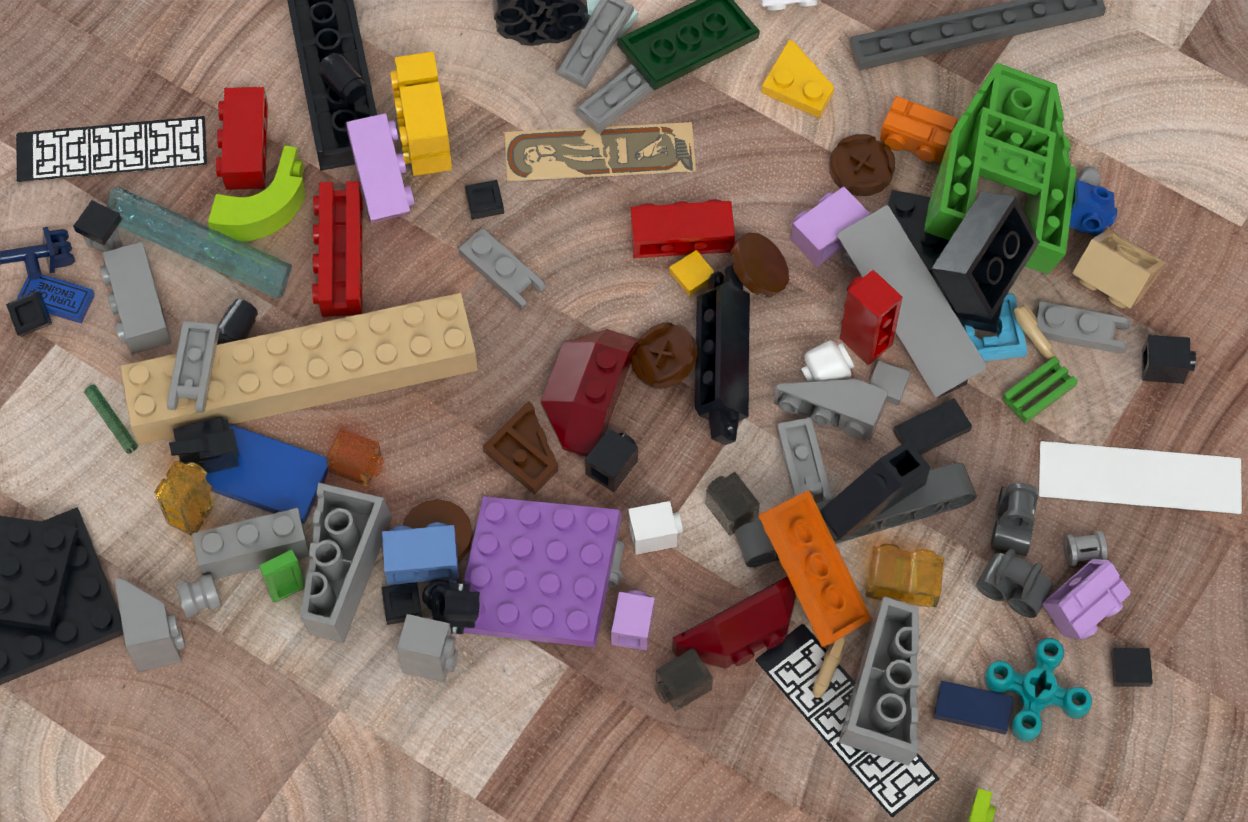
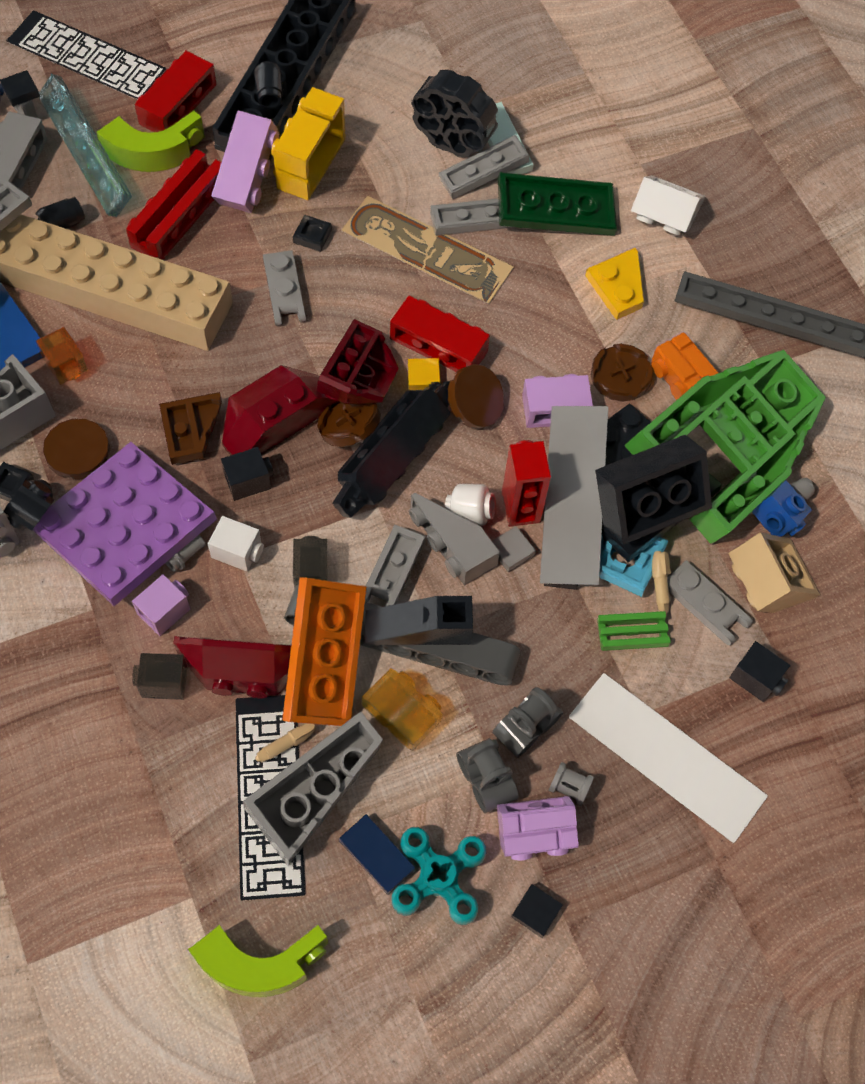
camera: 30 degrees right, 0 degrees up
medium blue brick [382,523,459,585] -> none
black tile [893,398,972,455] -> none
none -> dark red wedge [317,319,399,404]

